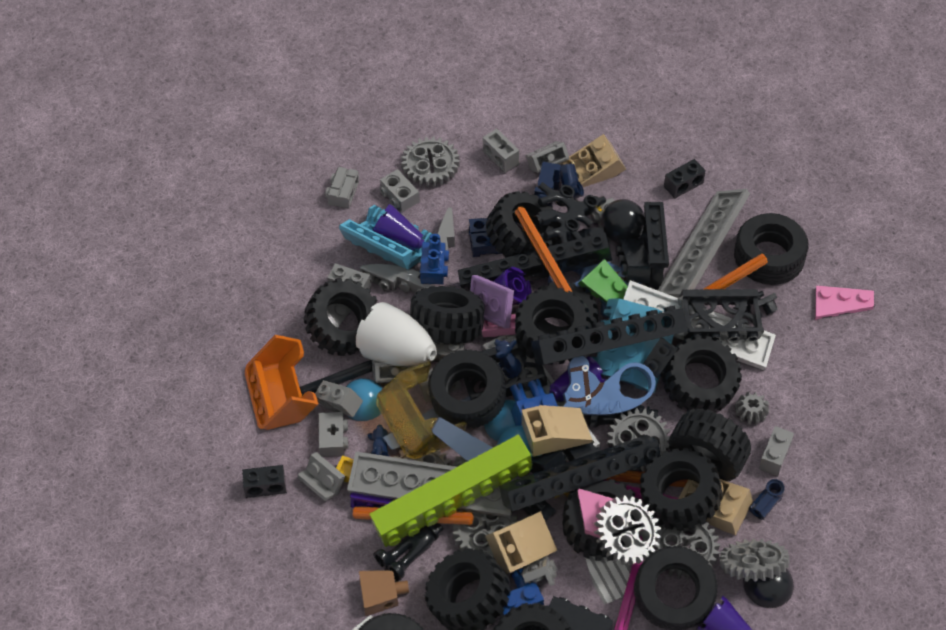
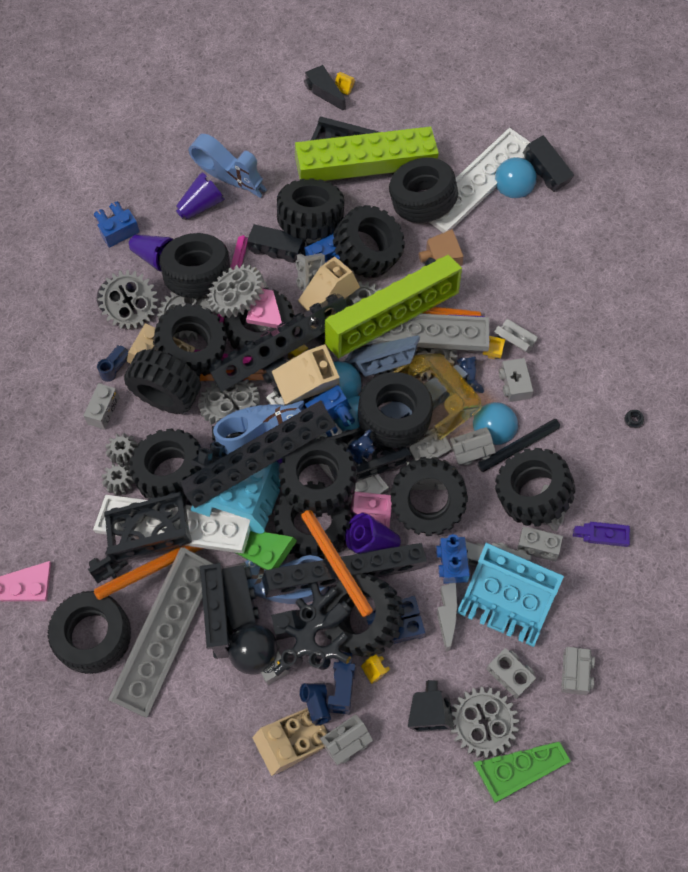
camera: 175 degrees right, 10 degrees up
black brick [242,465,287,498] -> none
orange windscreen [245,335,318,430] -> none
light grey brick [315,380,363,417] -> none
white cylinder [356,302,437,367] -> none
dark purple cone [372,204,425,251] -> none
lavender tile [470,275,514,329] -> none
light grey brick [483,129,519,173] -> none
black brick [664,159,706,199] -> none
none -> light grey gear [102,462,134,496]
none -> black torso [408,680,454,732]
none -> bright green wing [473,742,571,803]
none -> dark purple hinge [573,522,630,547]
none -> black plate [624,409,644,428]

